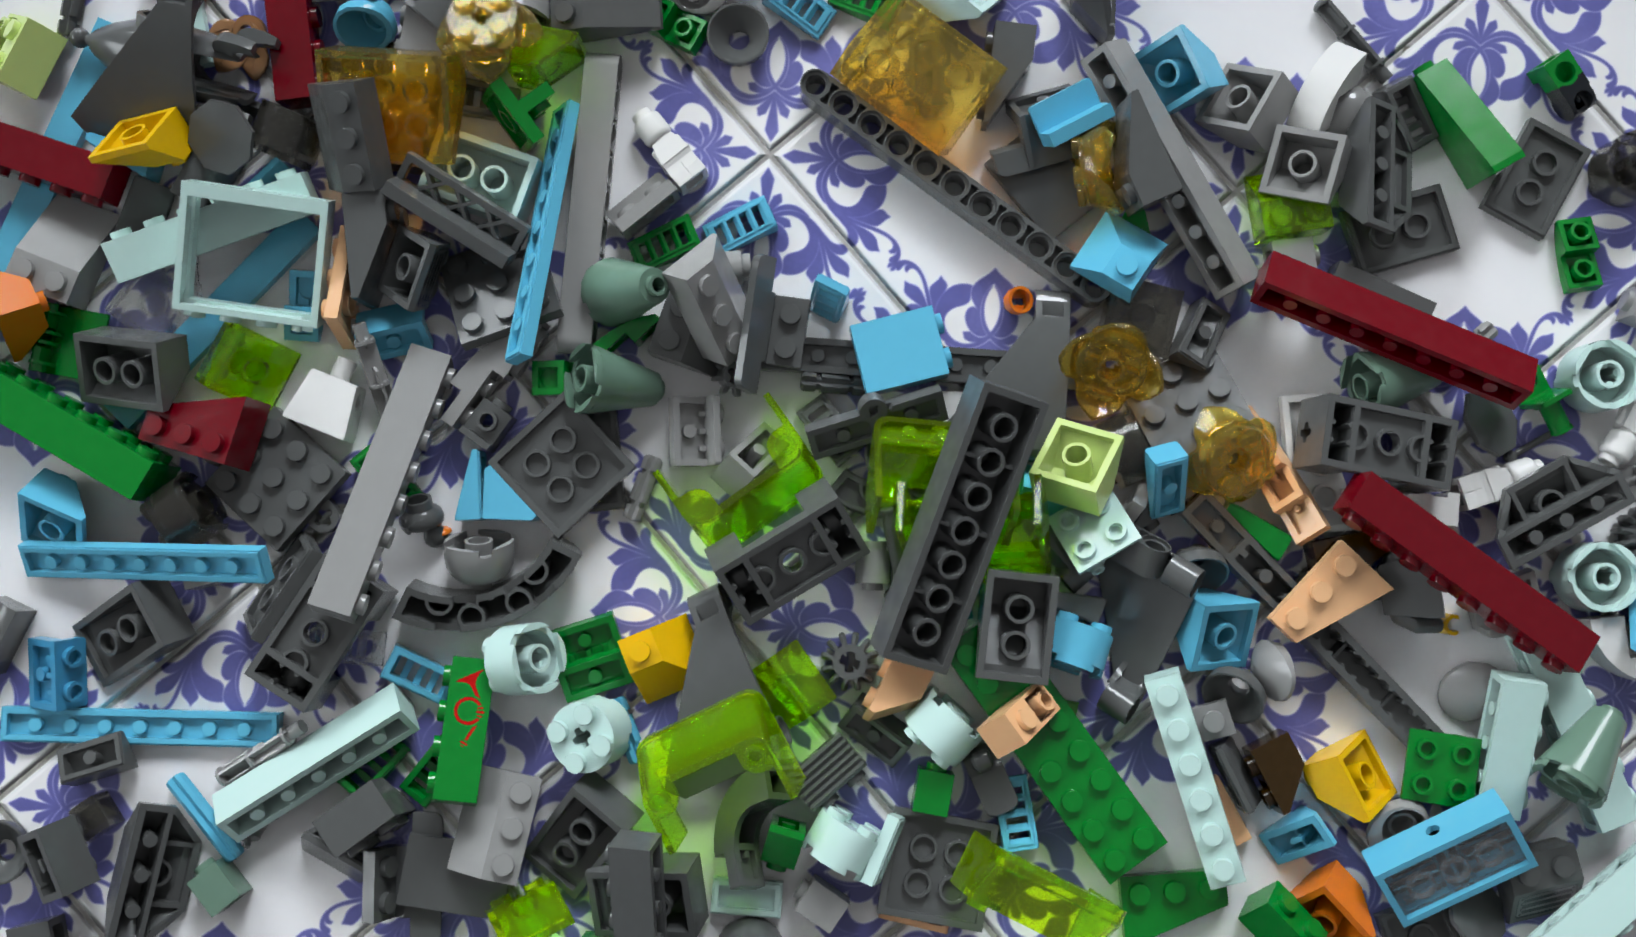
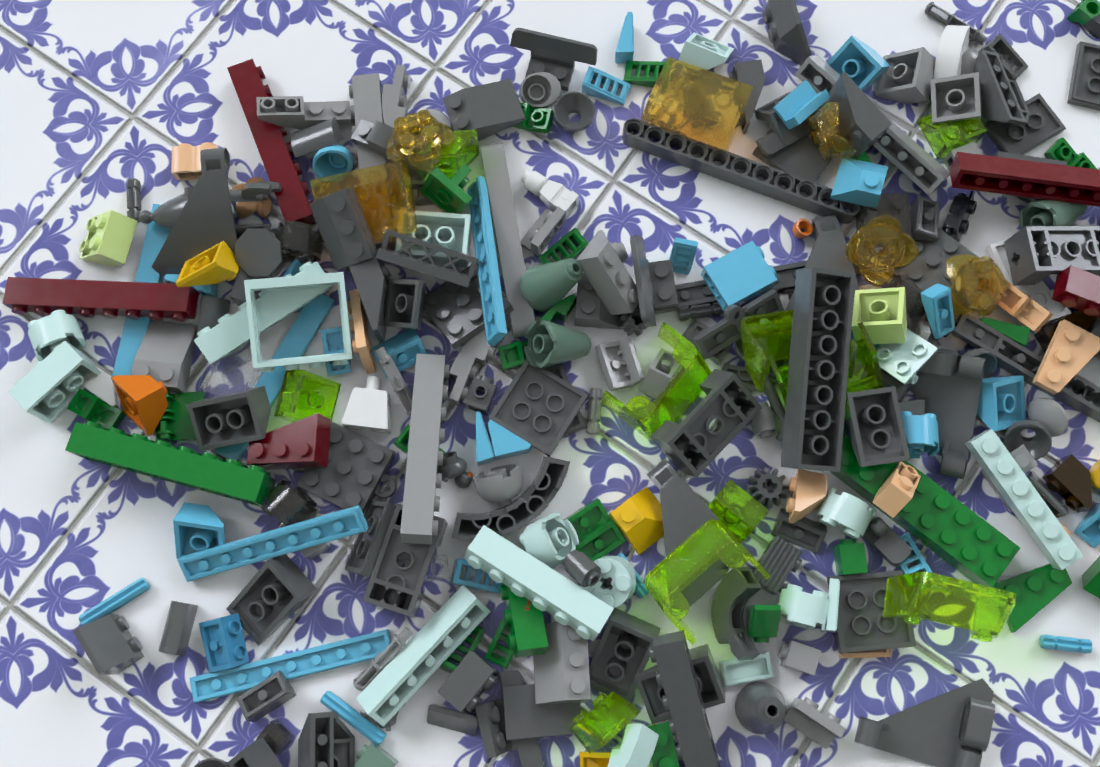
camera: 20 degrees left, 10 degrees down
medium azure slope [702,195,778,251] -> none
green slope [1412,58,1526,190] -> none
none -> light aqua brick [464,525,614,641]
none -> dark grey brick [563,550,601,587]
none -> black hinge [942,191,977,242]
none -> green slope [1044,138,1097,169]

